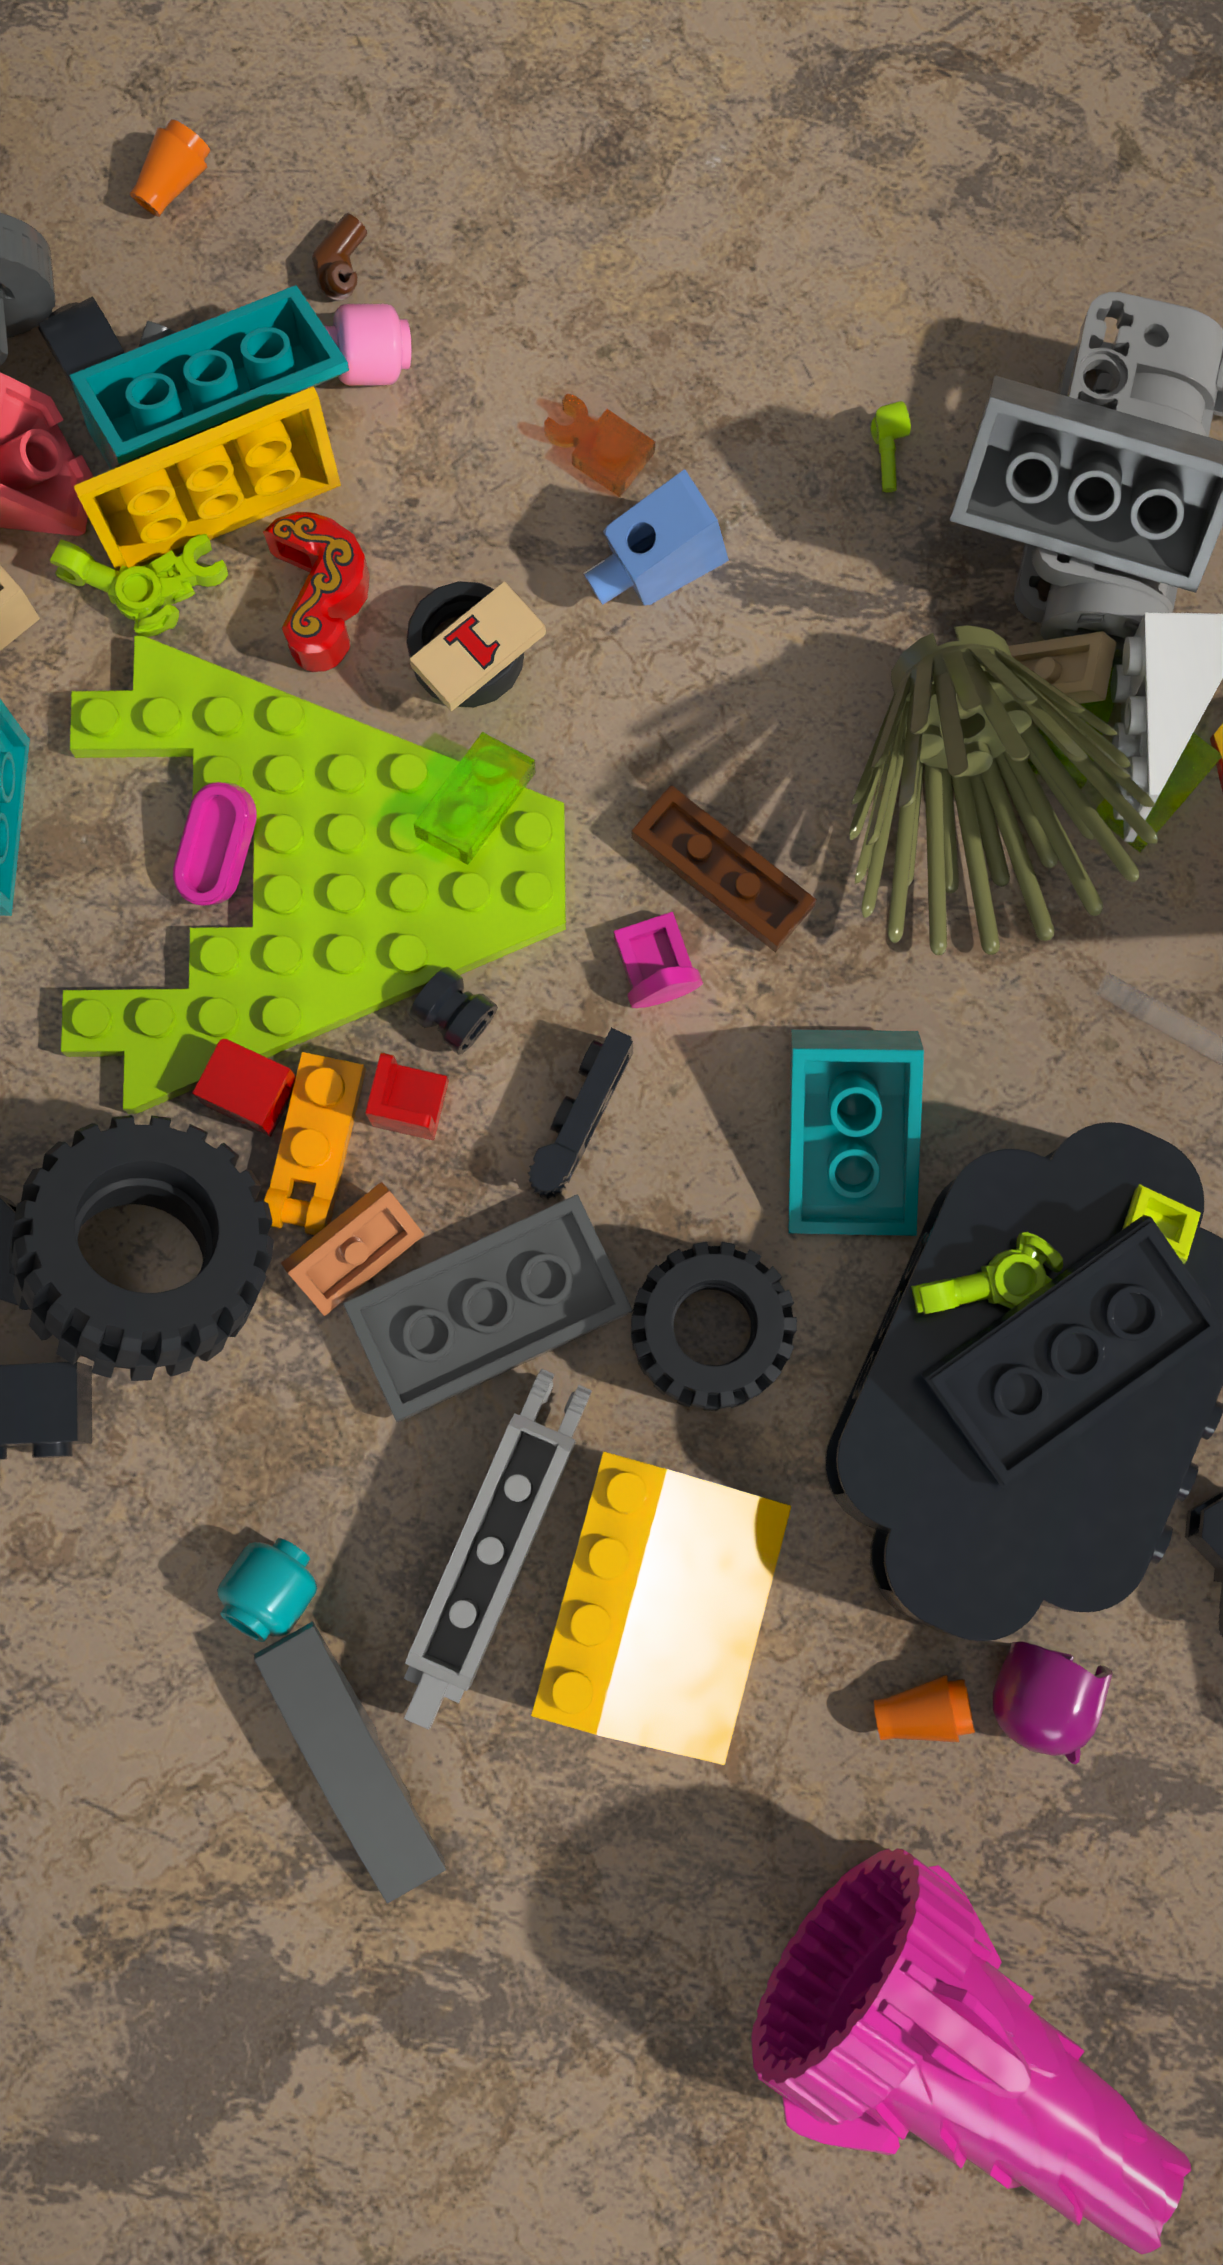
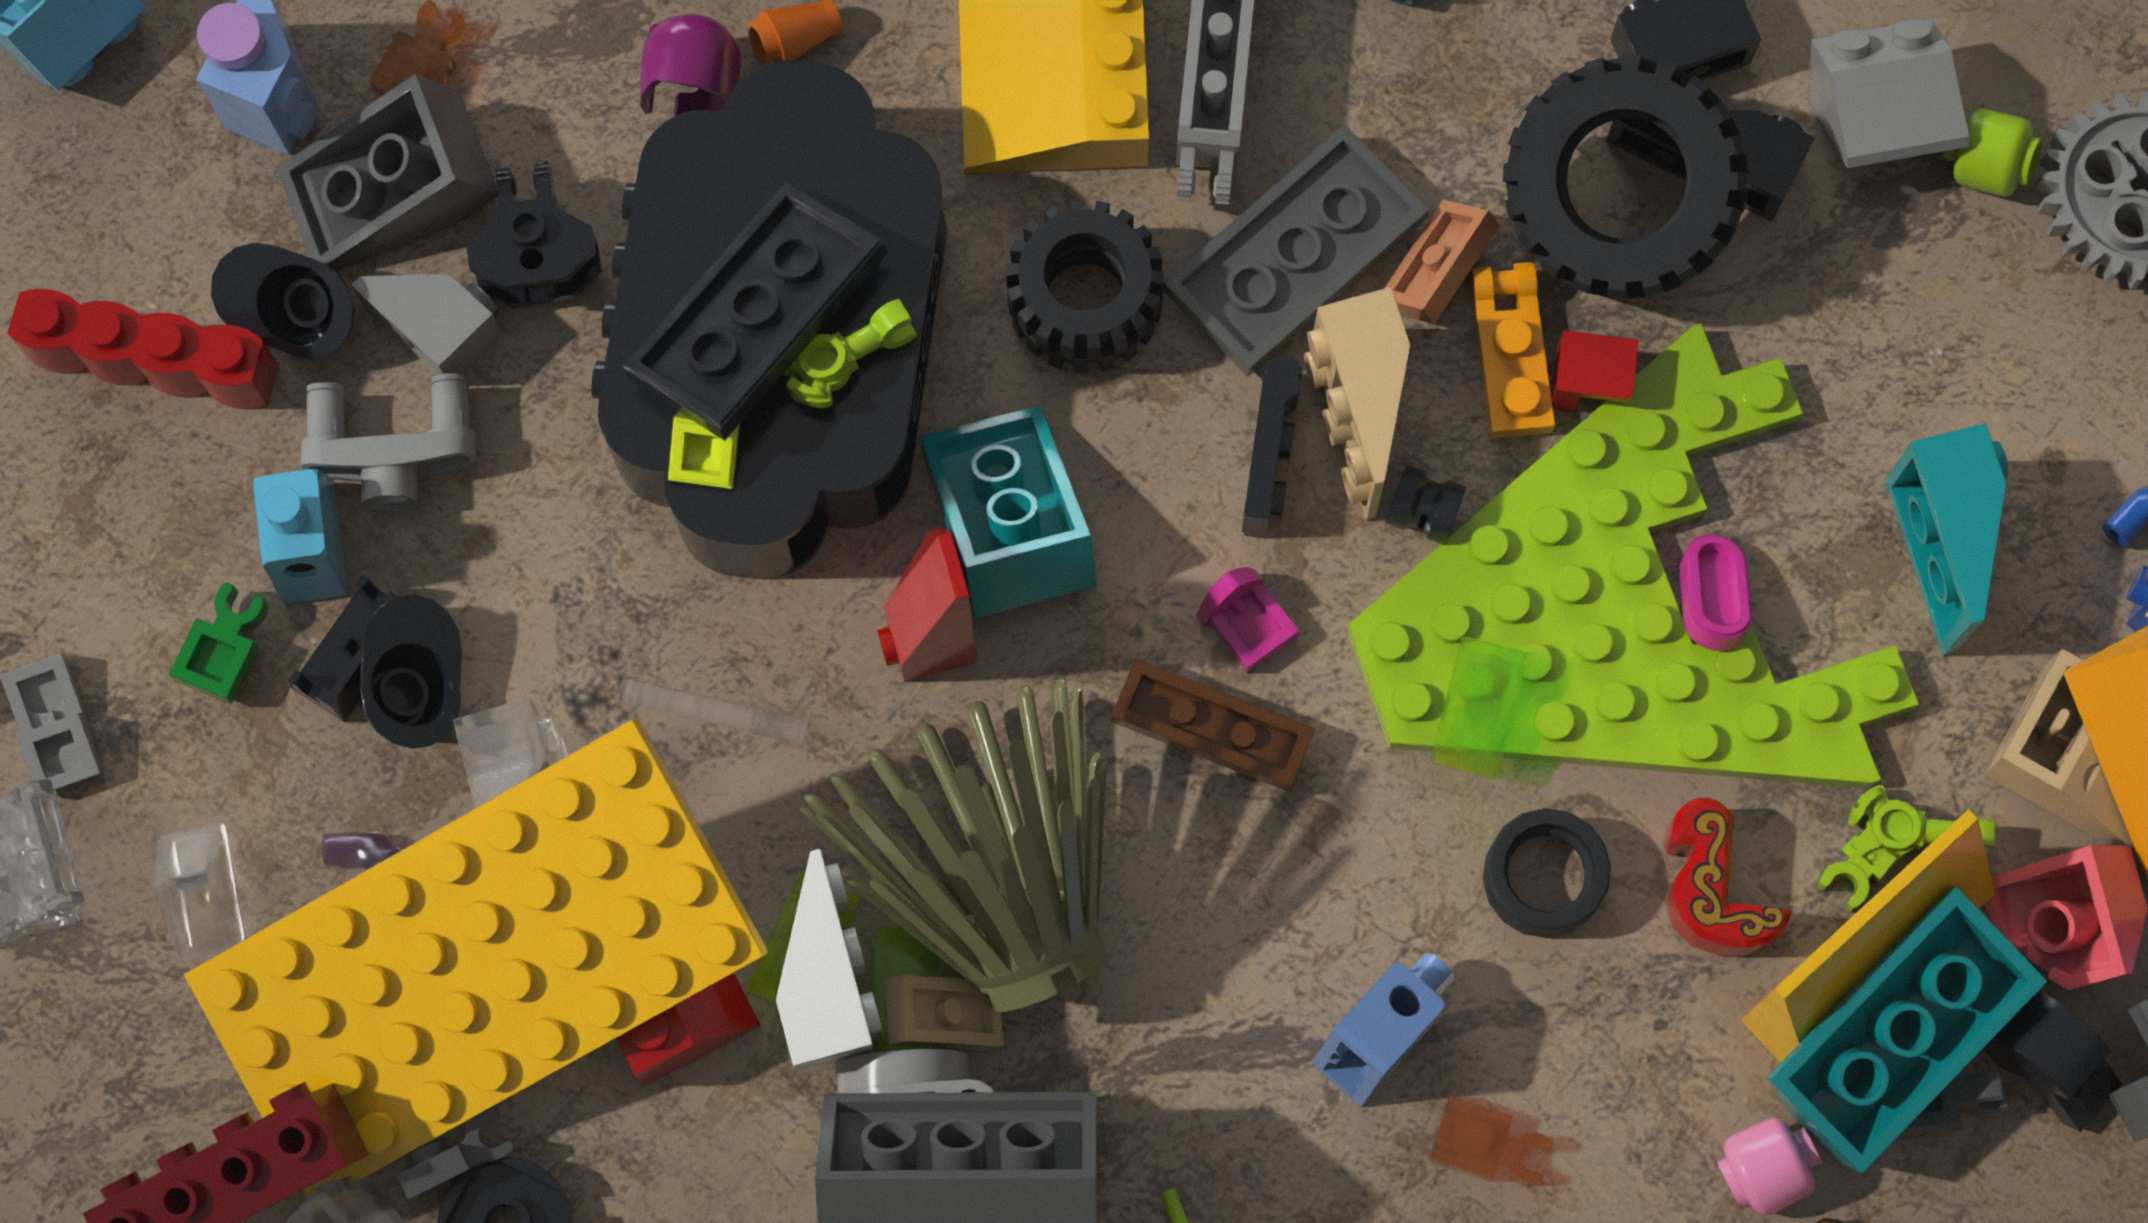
camera: 165 degrees right, 5 degrees down
red panel [365,1052,449,1141] -> none
tan tile [409,581,546,712] -> none
none -> red wedge [877,527,978,682]
none -> tan slope [1304,287,1410,521]

